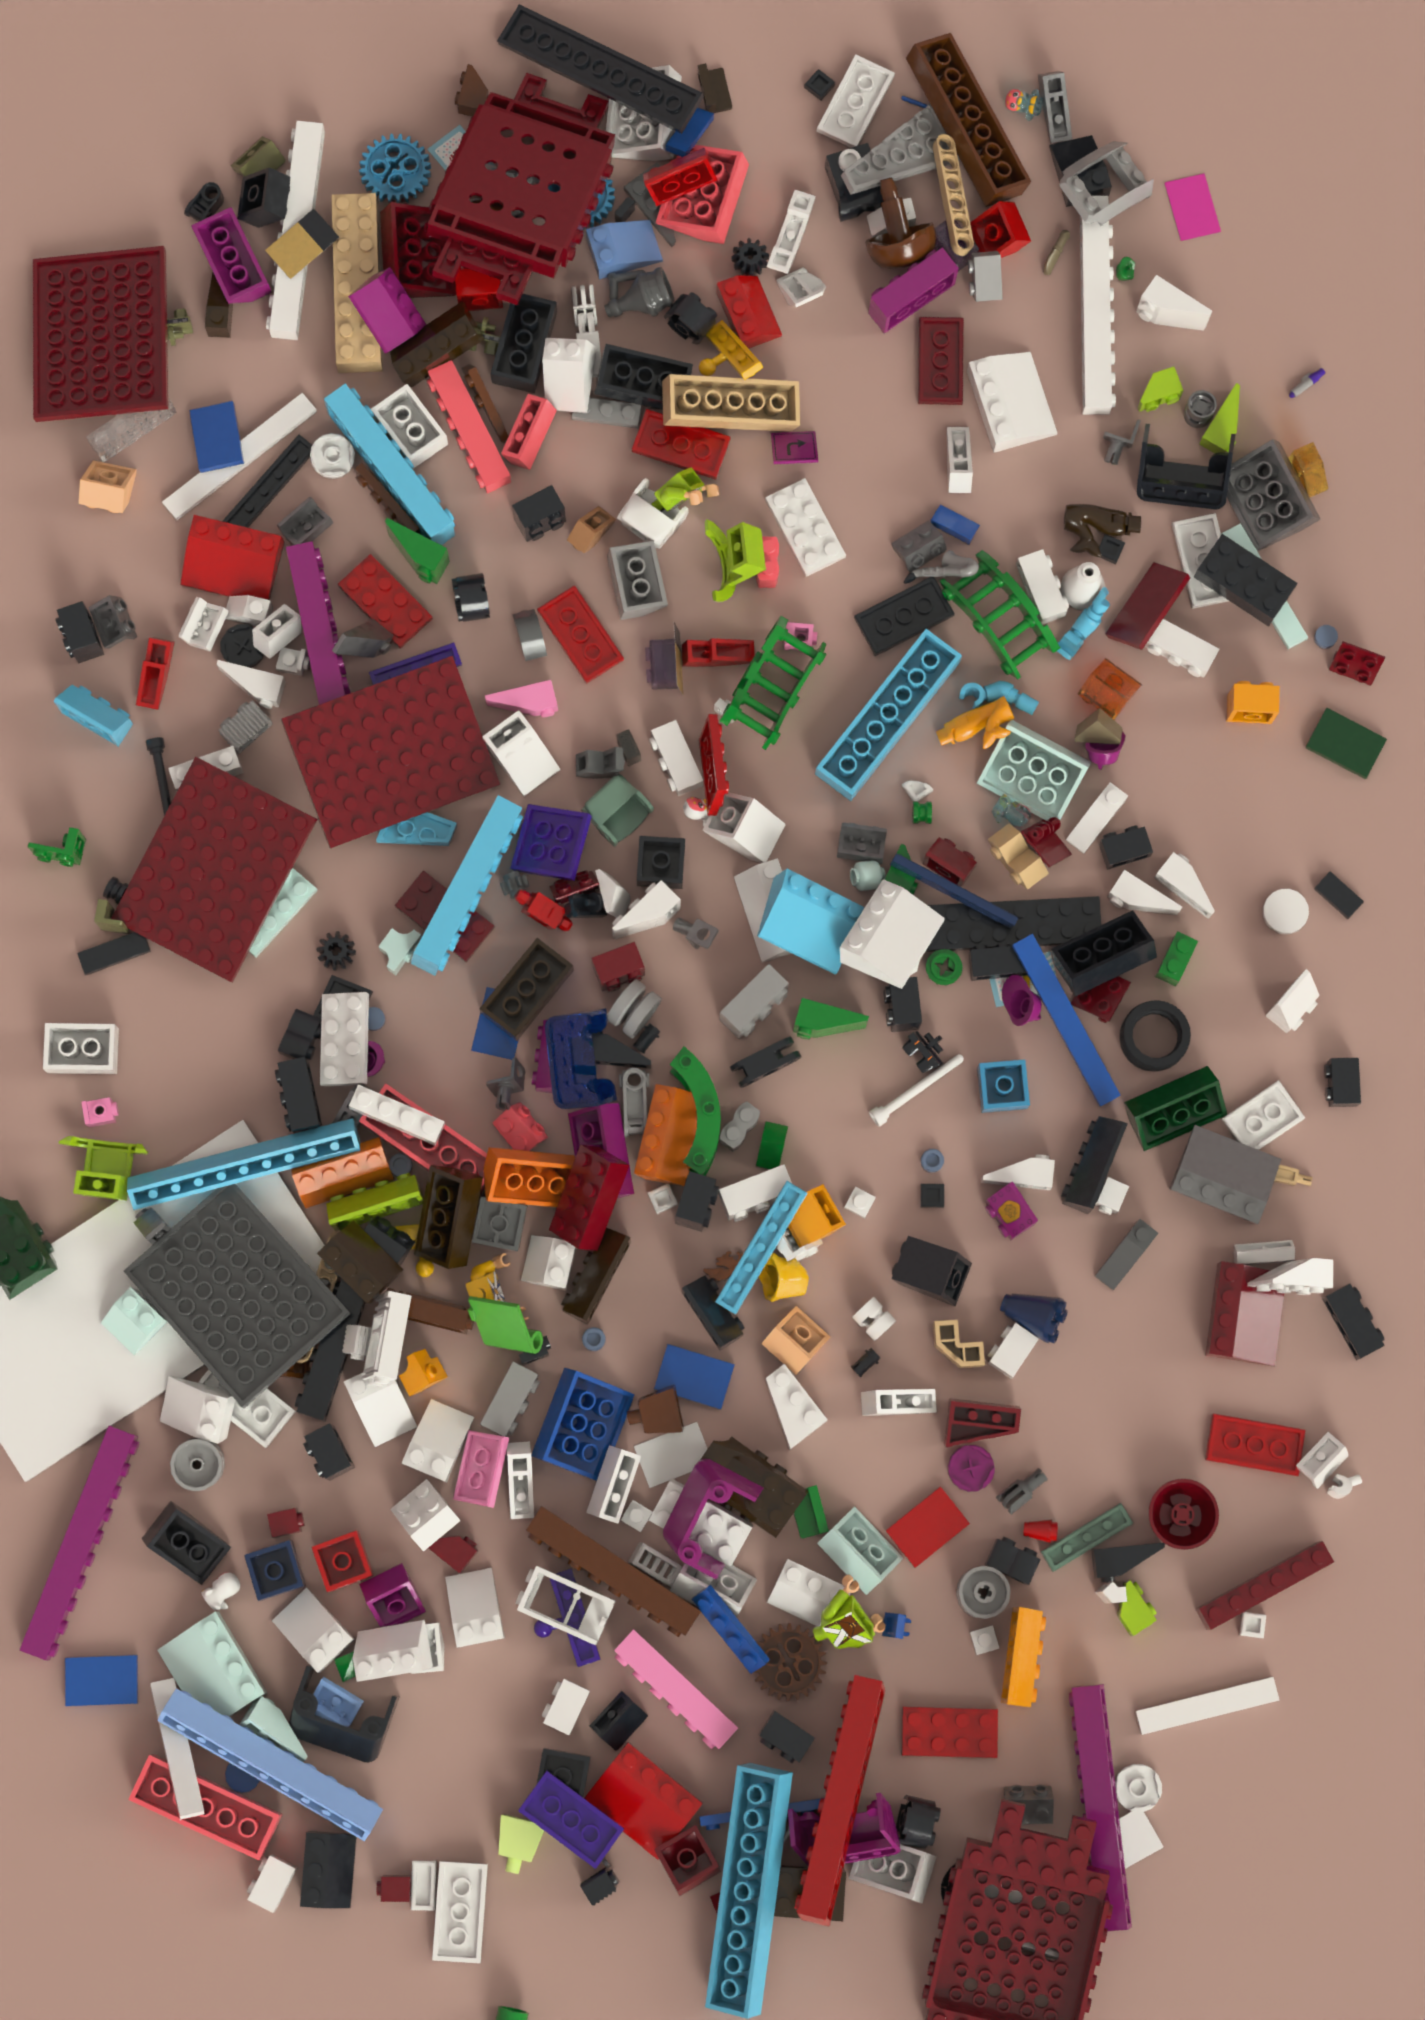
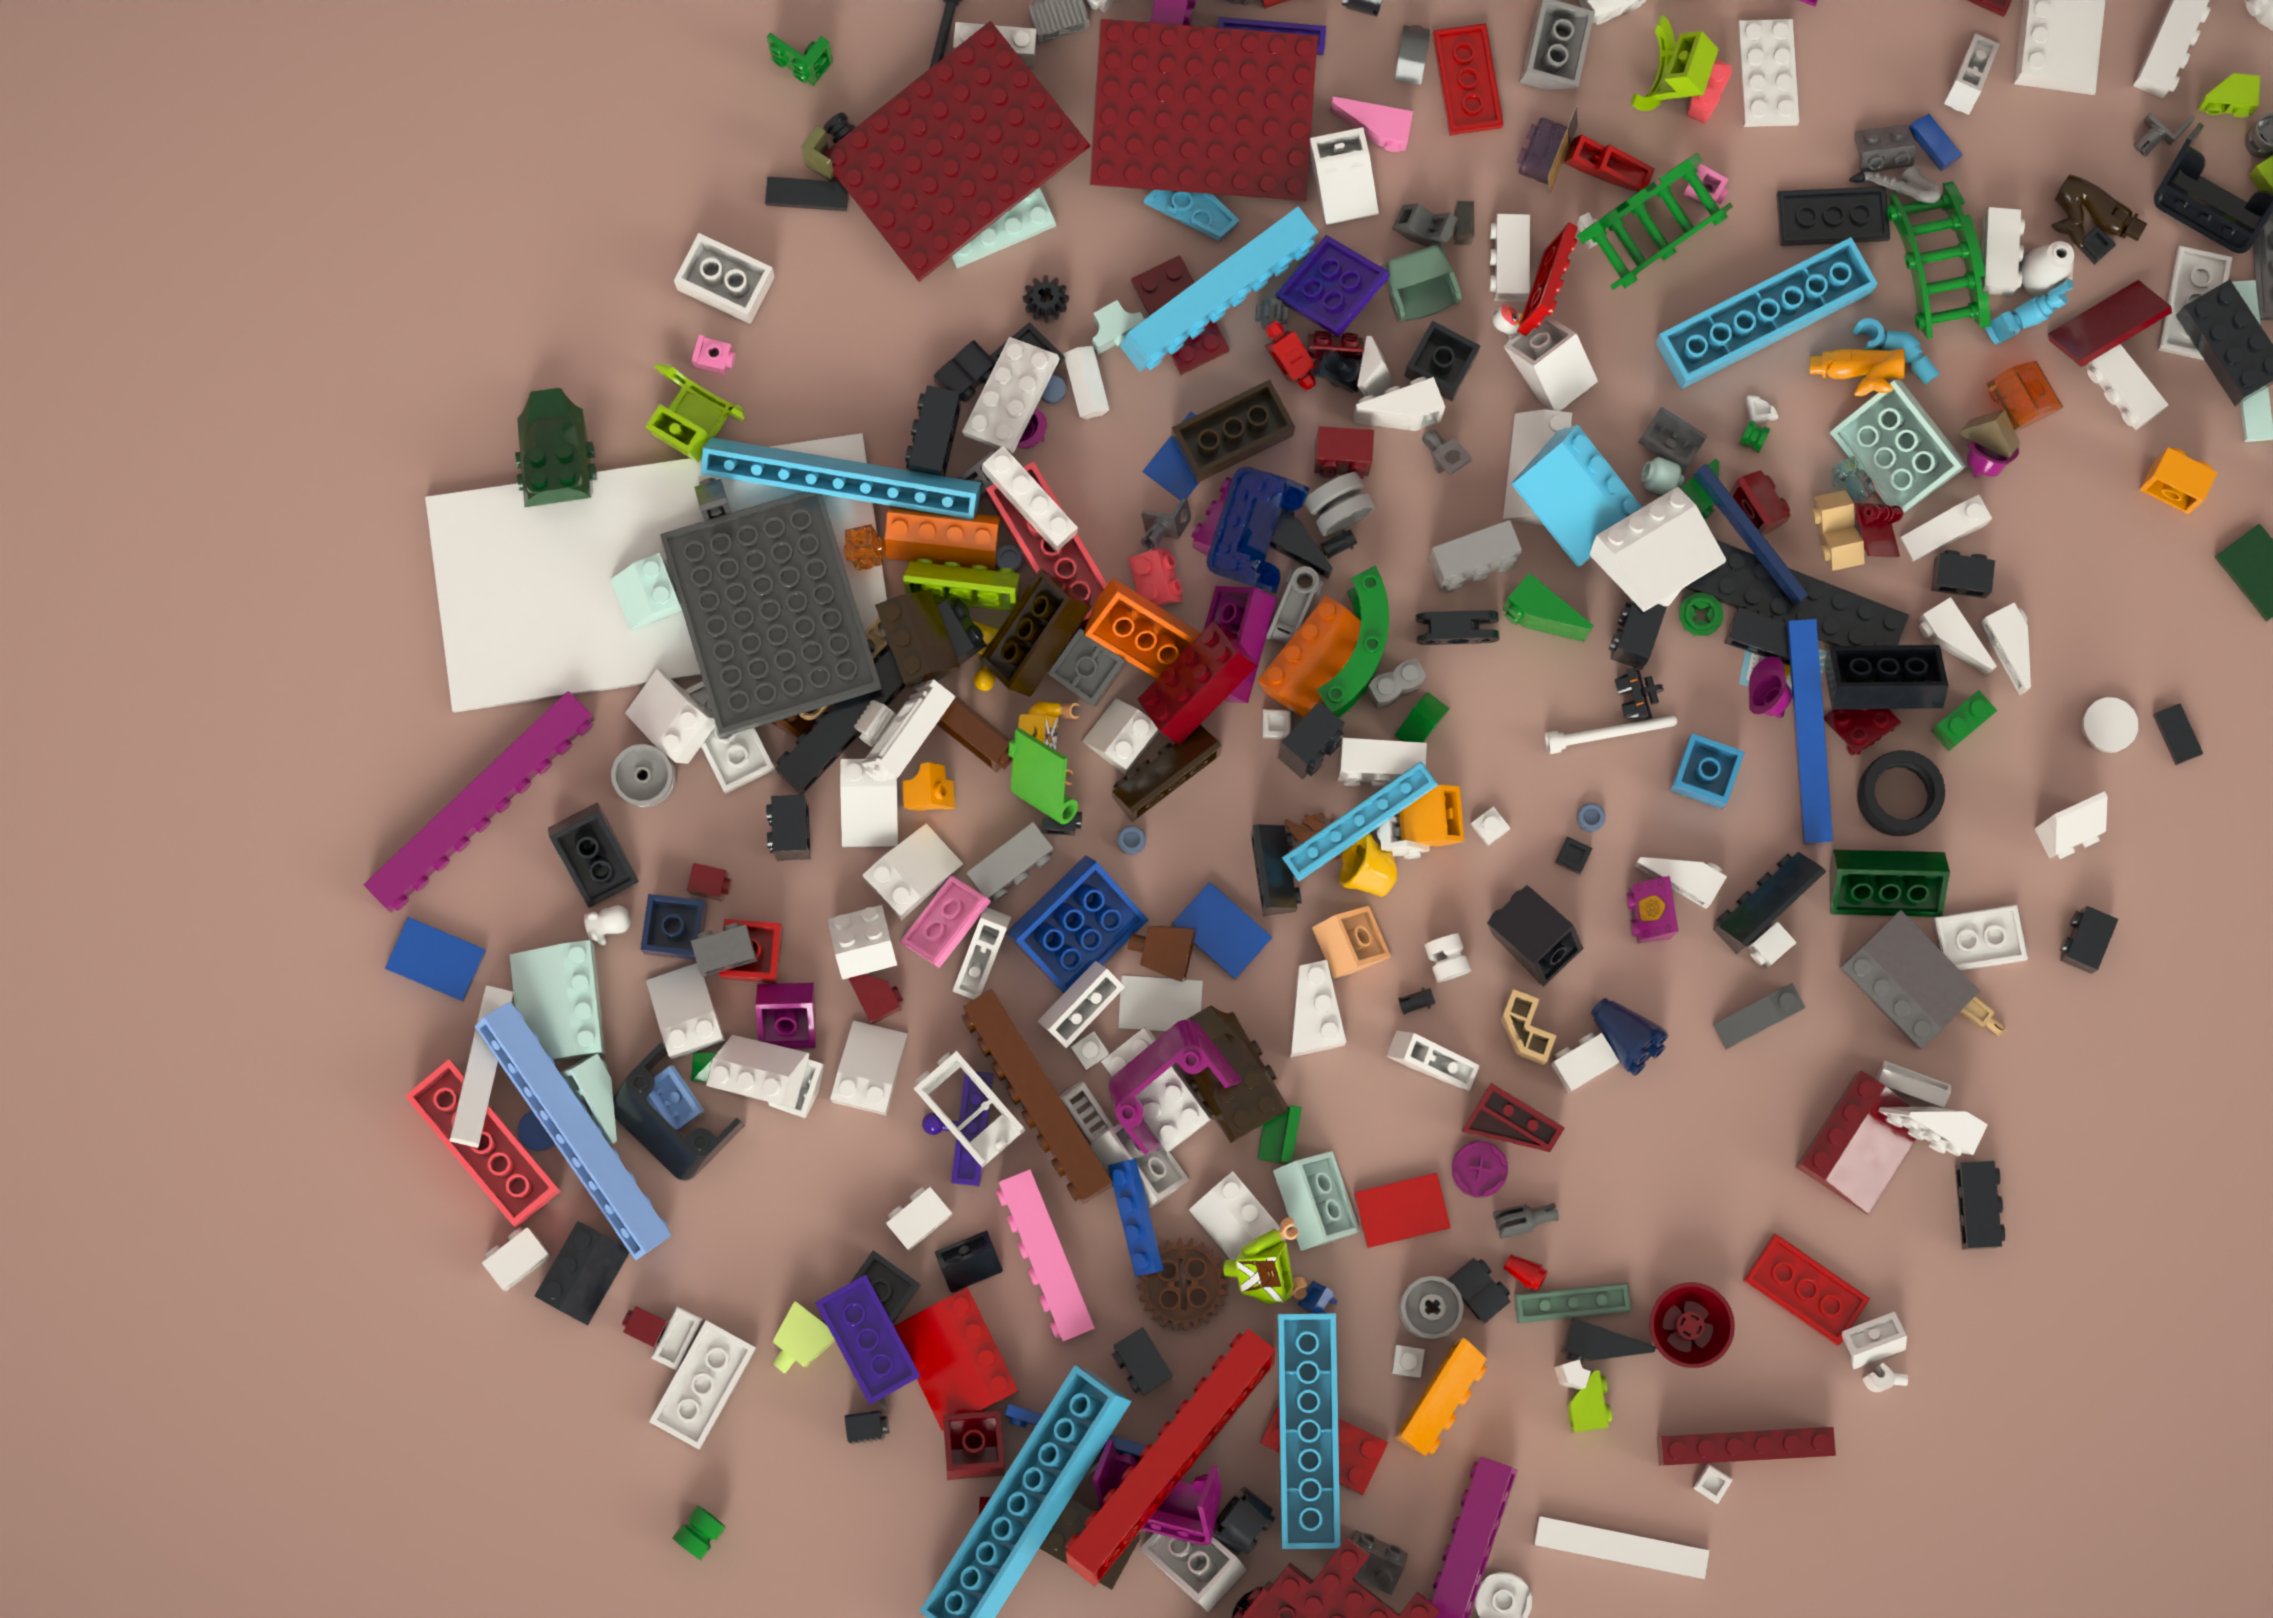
camera: 25 degrees right, 0 degrees up
none -> flat silver brick [691,923,757,977]
none -> clear orange brick [844,524,886,570]
none -> white piece [1063,346,1109,420]
none -> medium azure brick [1277,1313,1340,1549]

